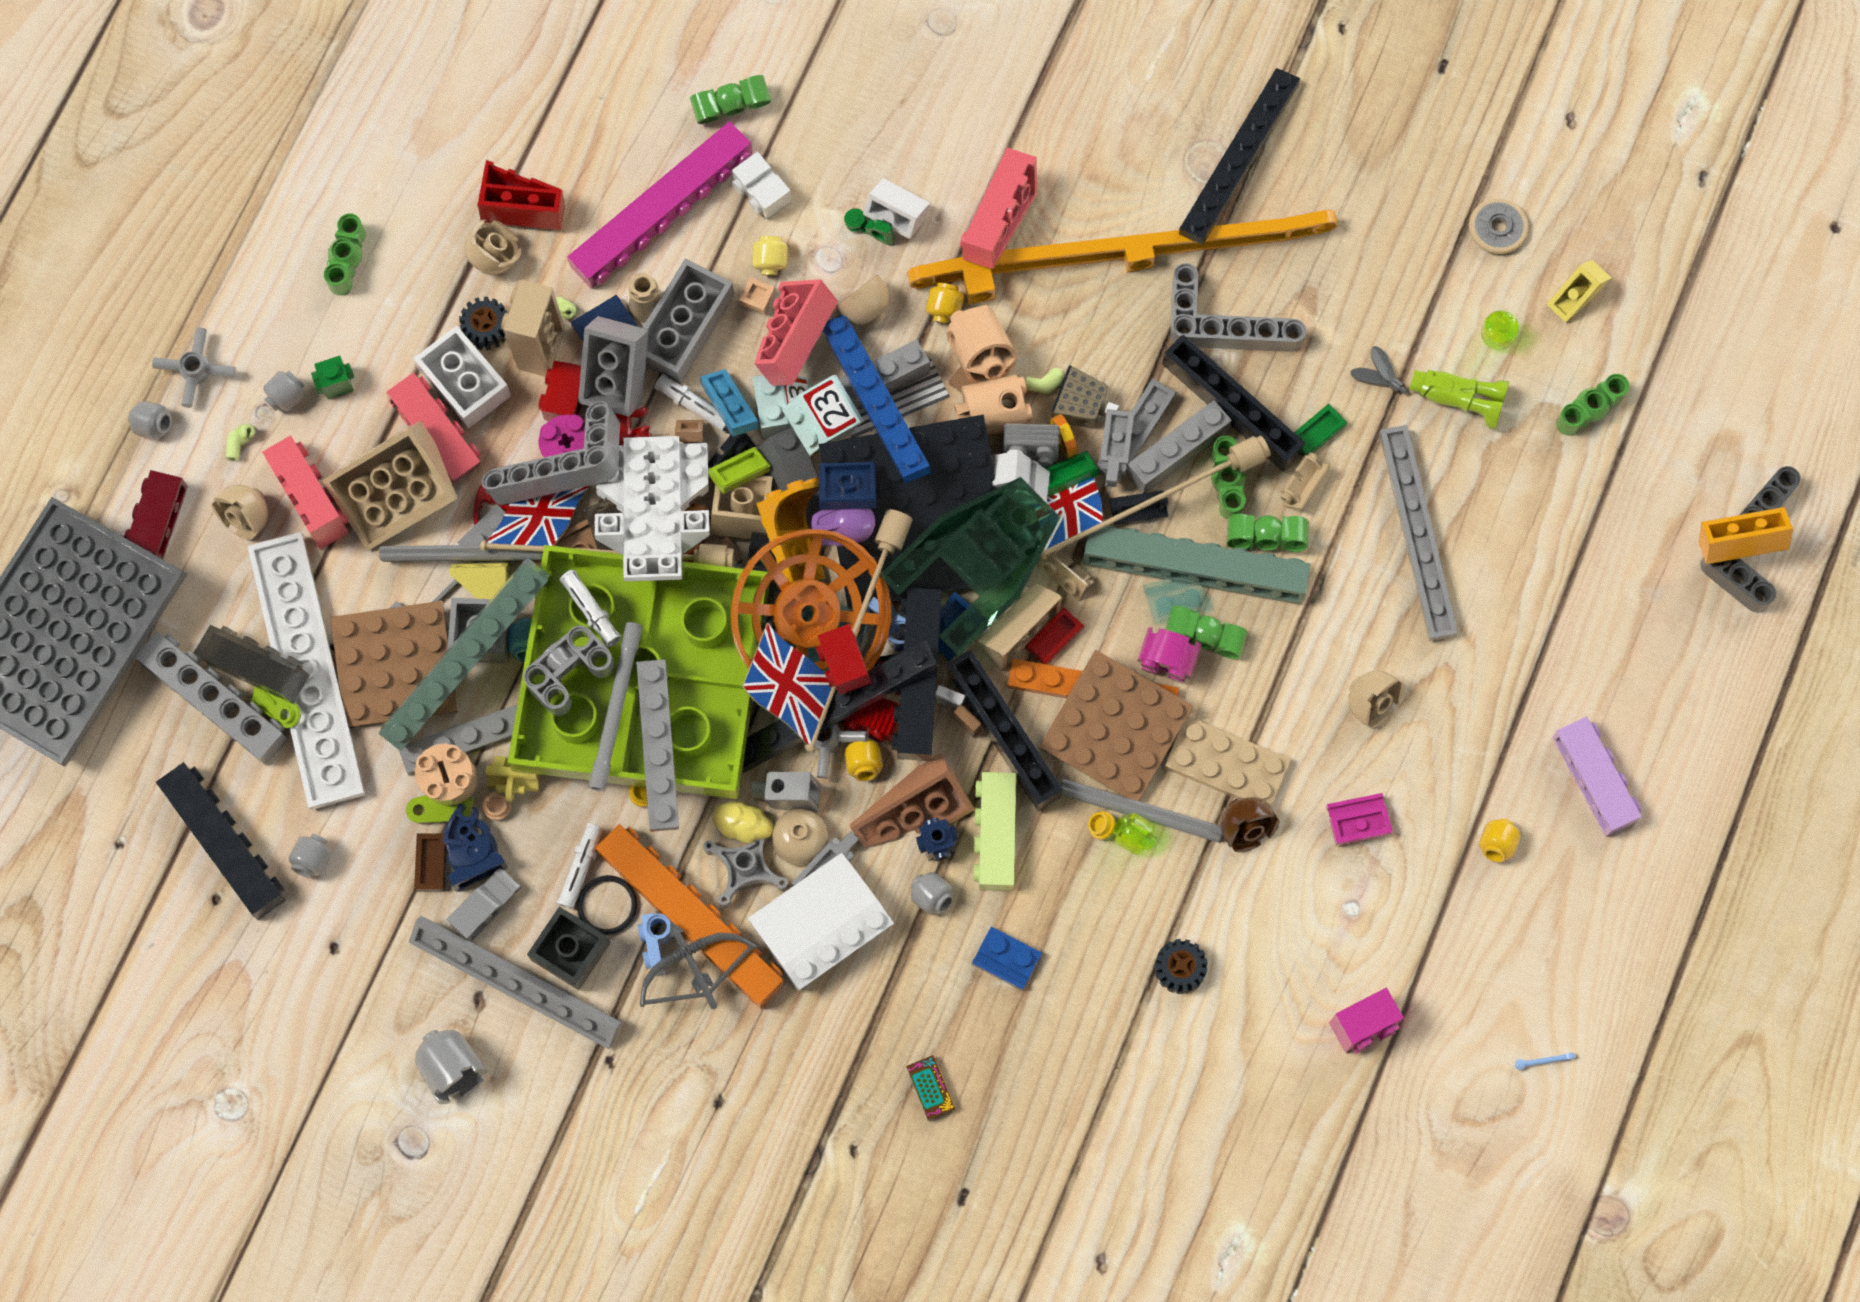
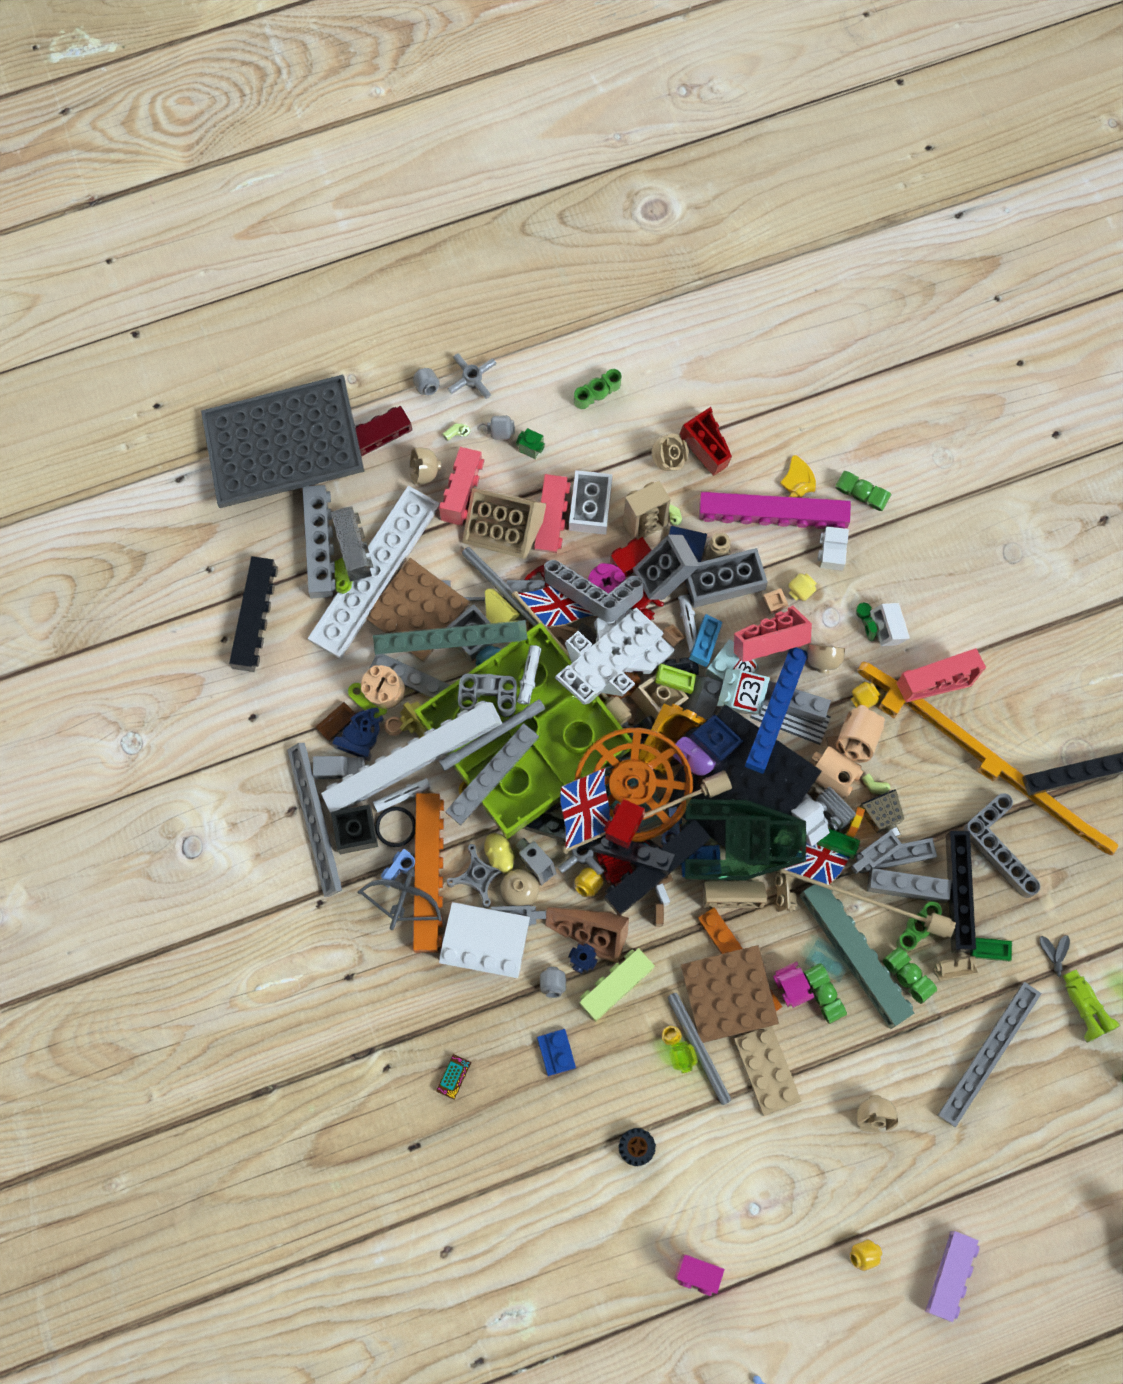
camera: 45 degrees right, 0 degrees up
light grey head [288,834,332,878] -> none
light grey cylinder [415,1030,488,1104] -> none
black wheel [459,297,507,350] -> none
black brick [947,650,1063,812] -> none
red tile [1025,607,1084,665] -> none
black hinge [1109,490,1169,525] -> none
reddish brown cylinder [1221,797,1280,852] -> none
dark pink plate [1326,793,1393,846] -> none
none -> white brick [321,701,503,814]
none -> yellow arm [780,455,816,498]

